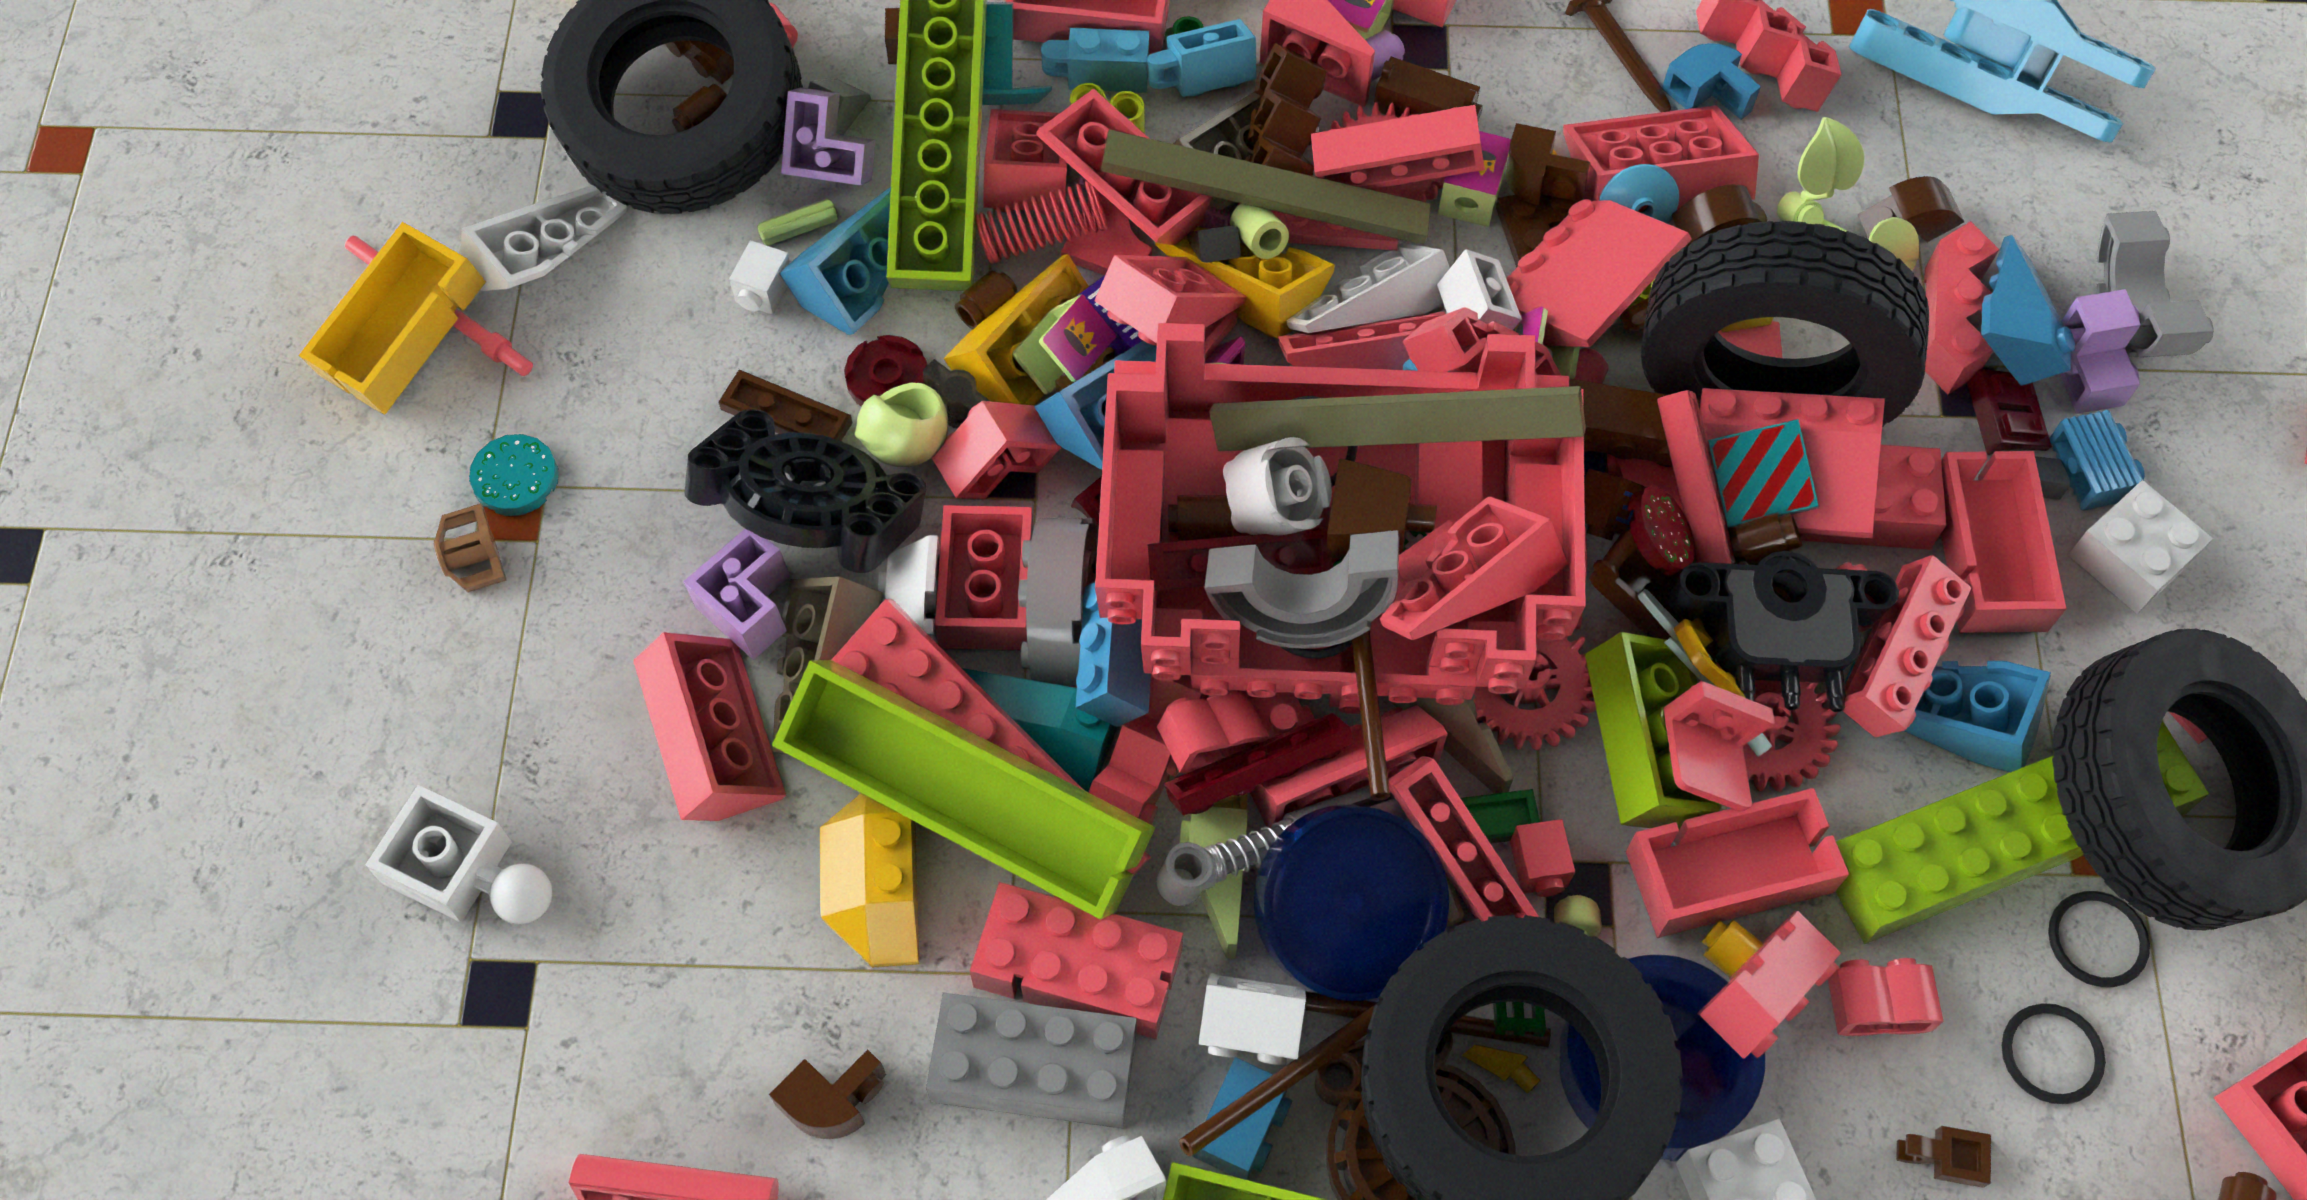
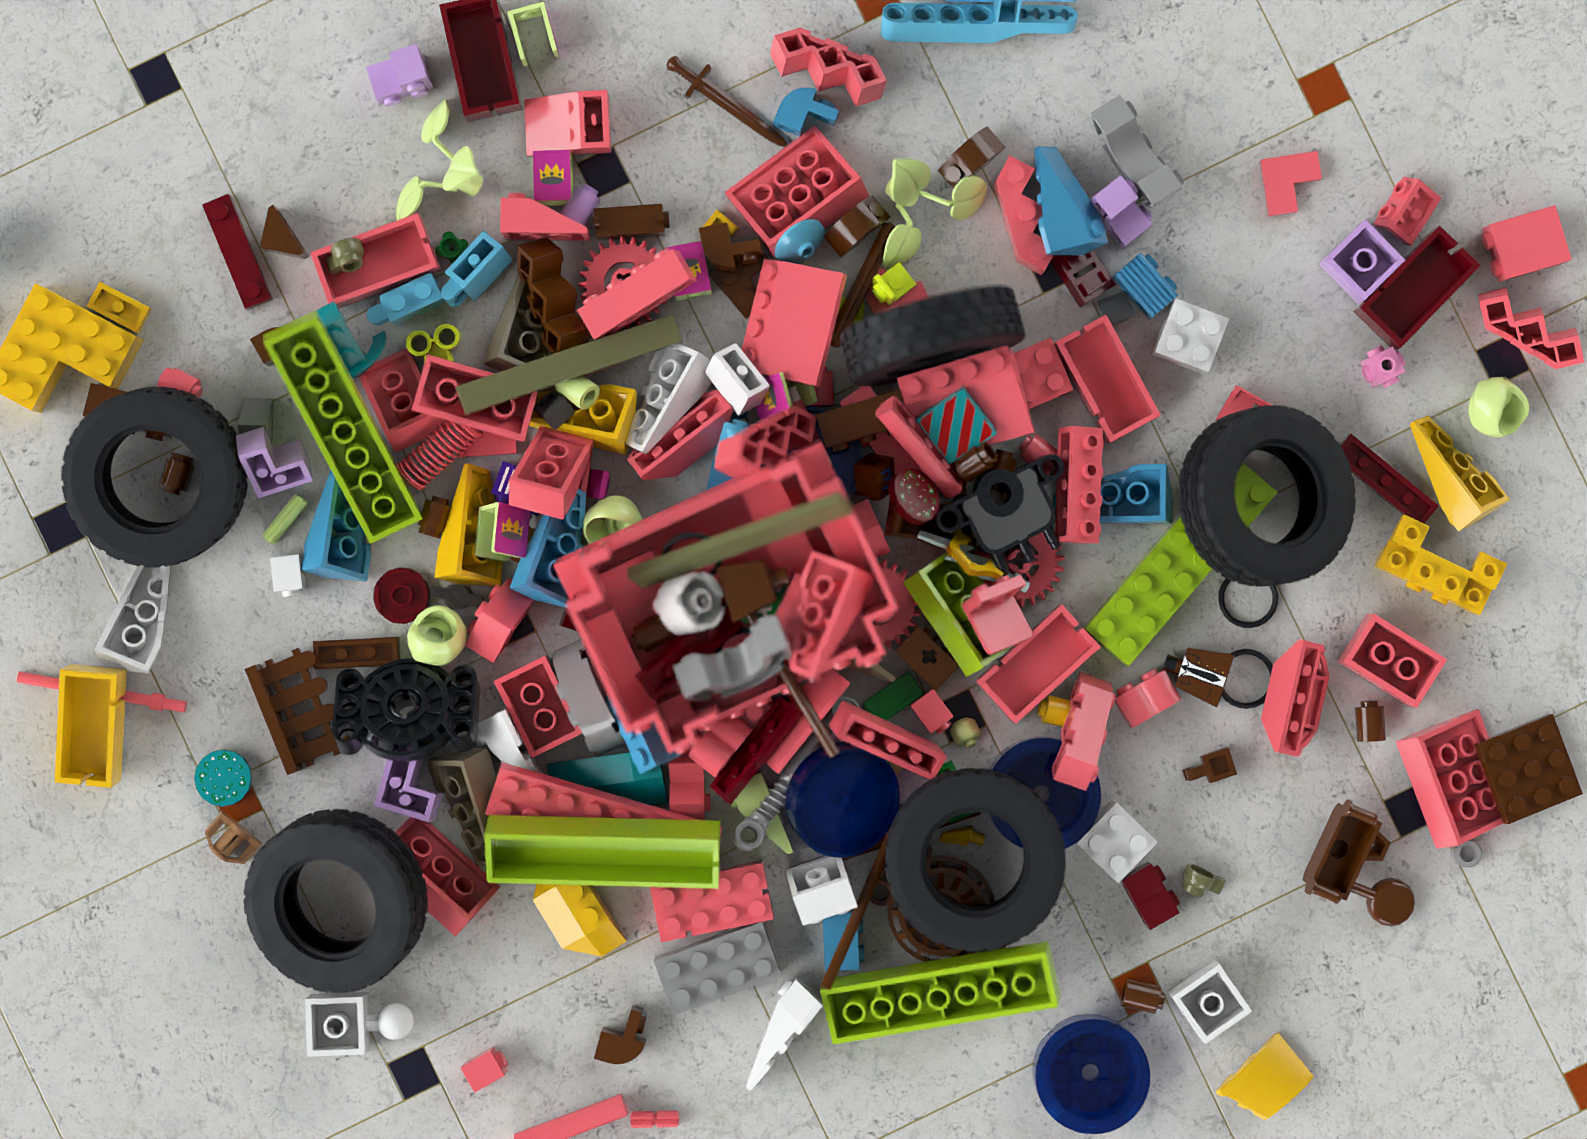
camera: 25 degrees left, 25 degrees up
none -> black tyre [243,809,428,993]
none -> reddish brown fence [244,648,349,775]
none -> coral brick [461,1046,508,1093]
none -> reddish brown brick [894,626,959,691]
none -> reddish brown torso [1163,648,1234,708]
none -> coral wedge [1261,639,1329,757]

